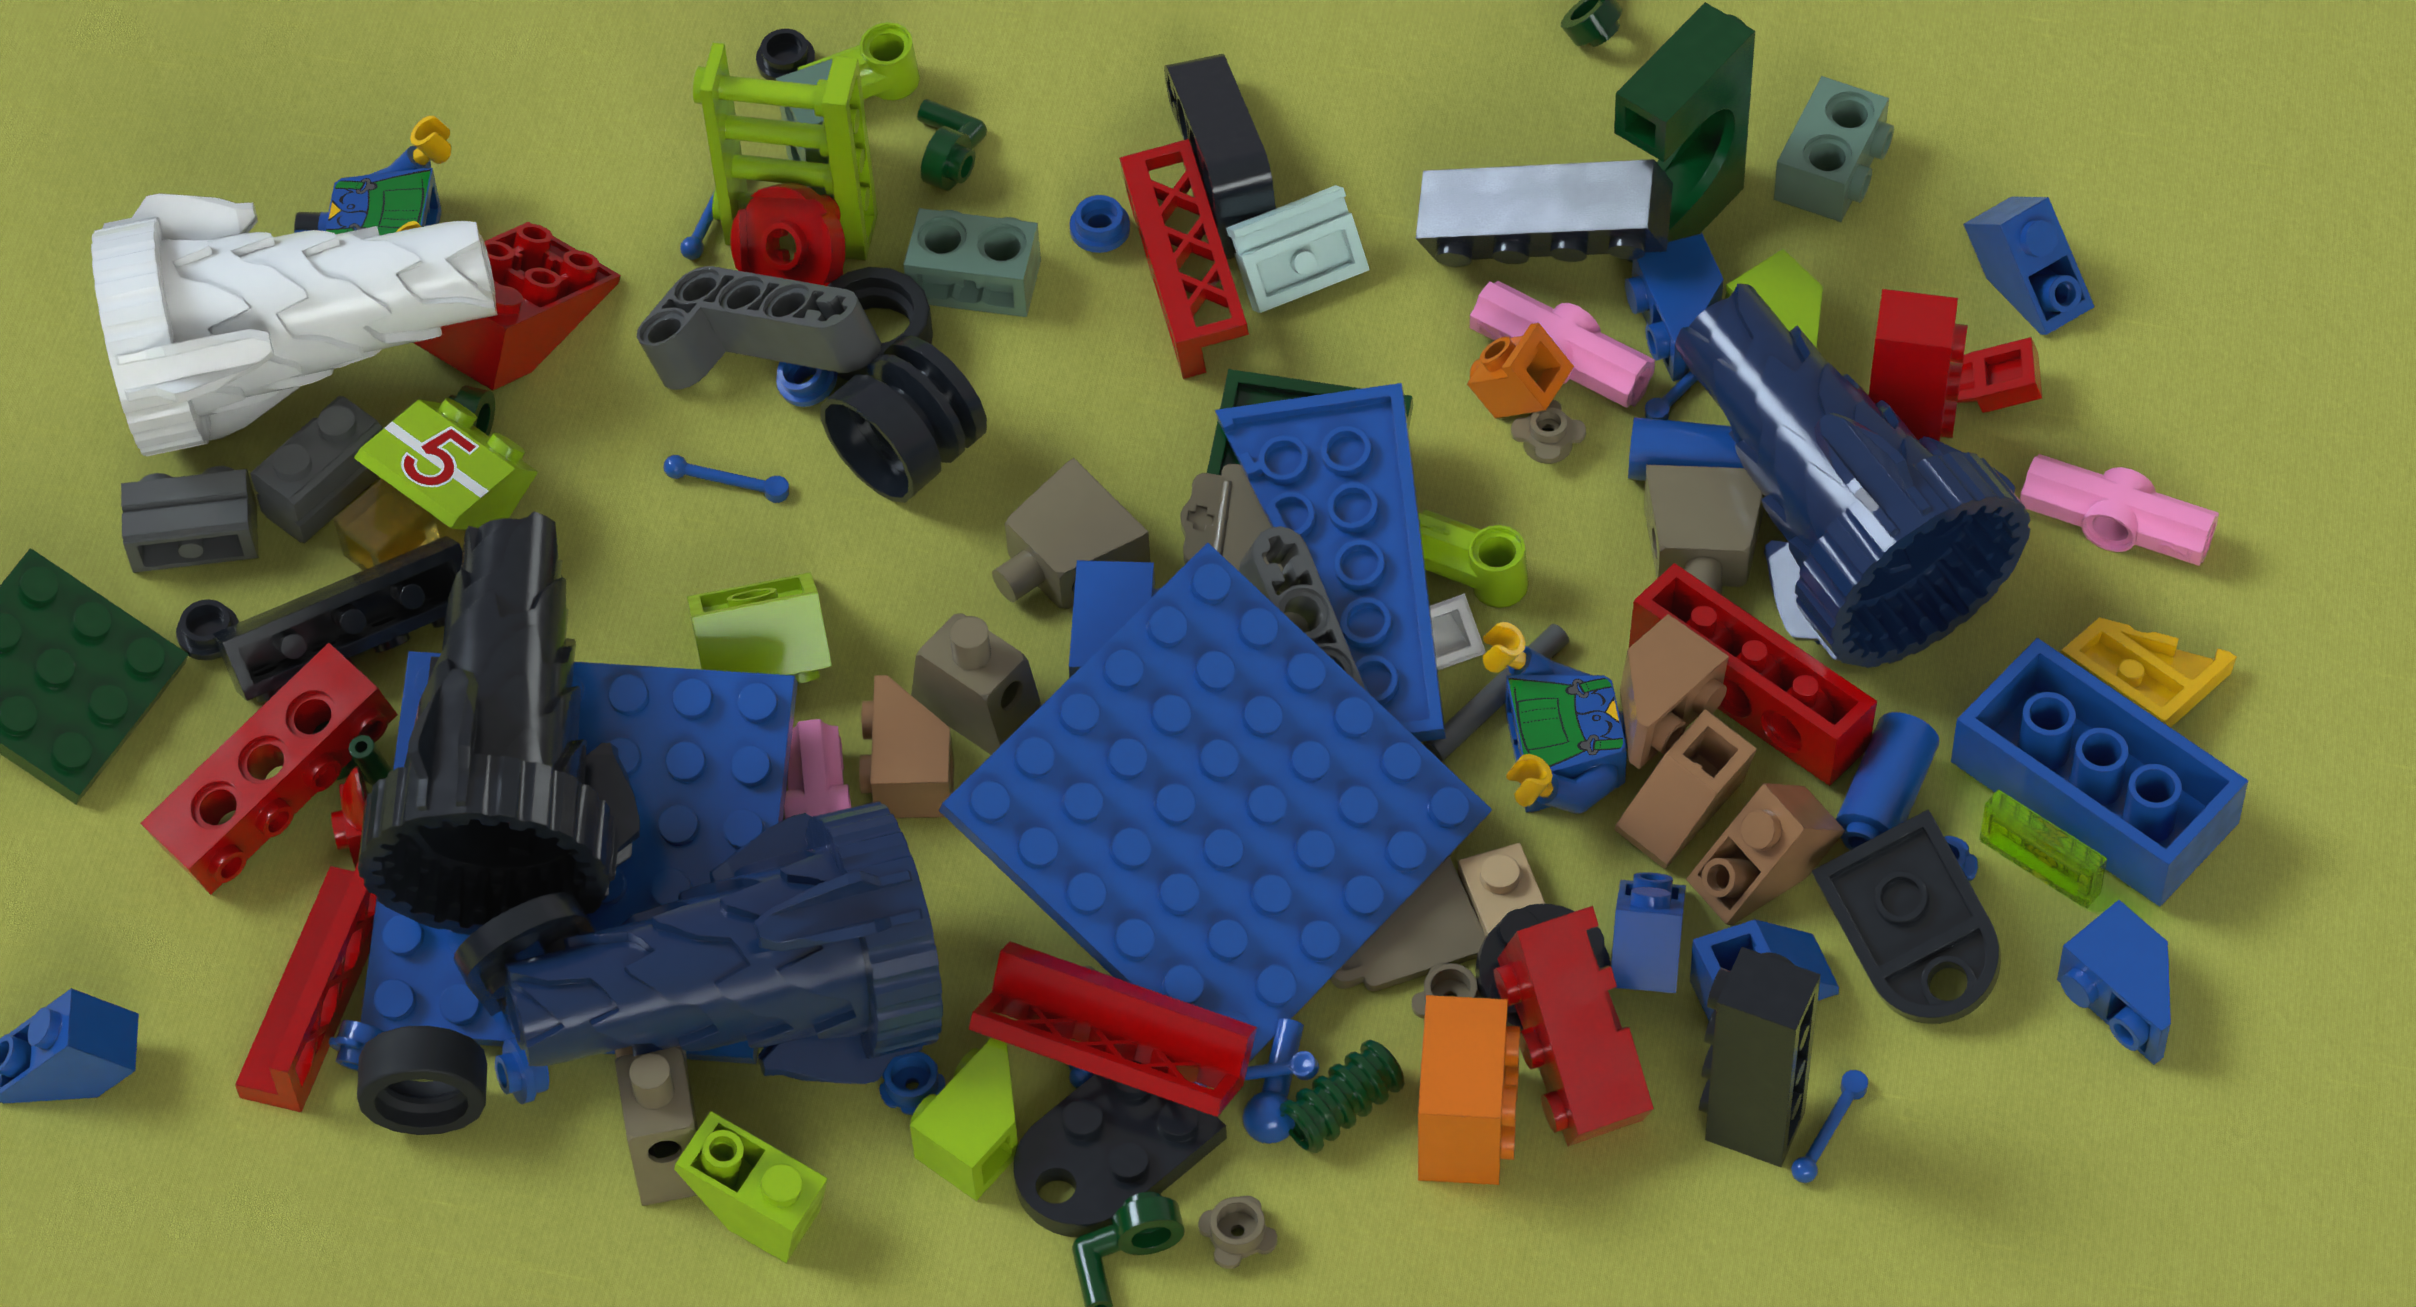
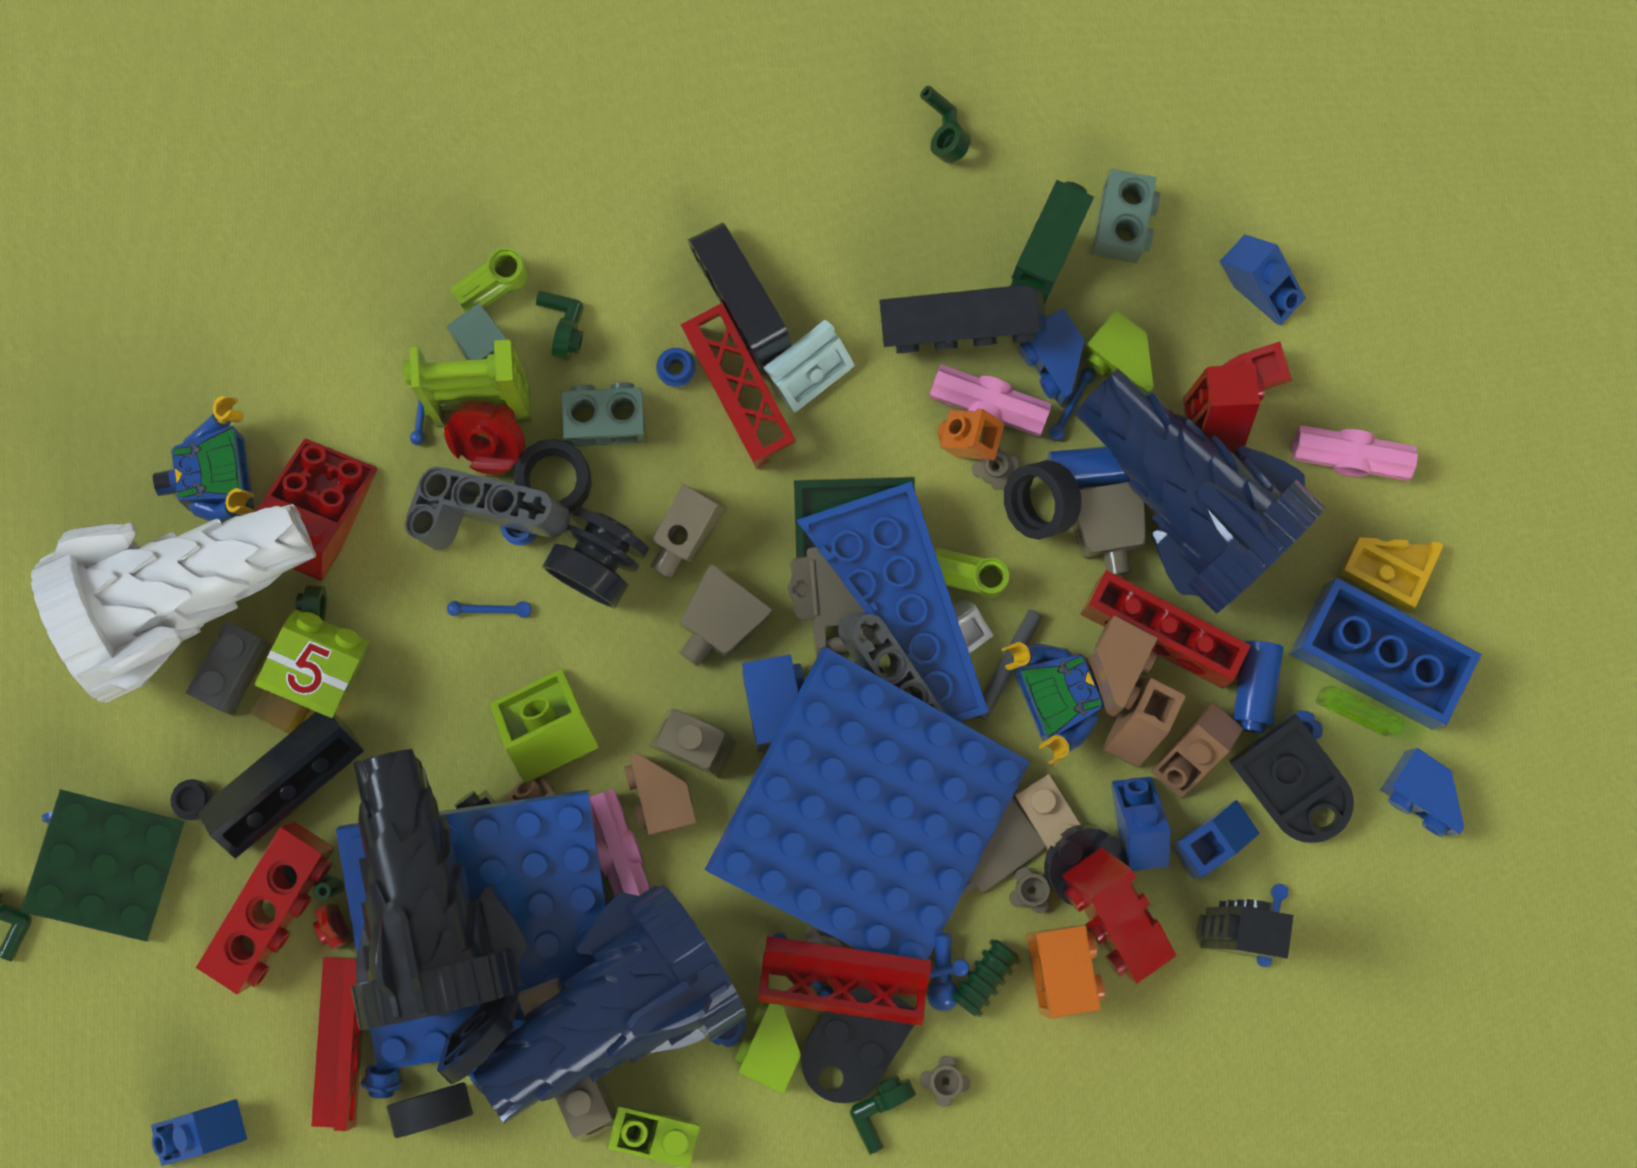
camera: 25 degrees left, 25 degrees up
dark grey brick [121,466,259,573] -> none
black plate [756,29,816,81] -> none
none -> dark tan torso [650,484,726,578]
none -> black tyre [1004,460,1081,540]

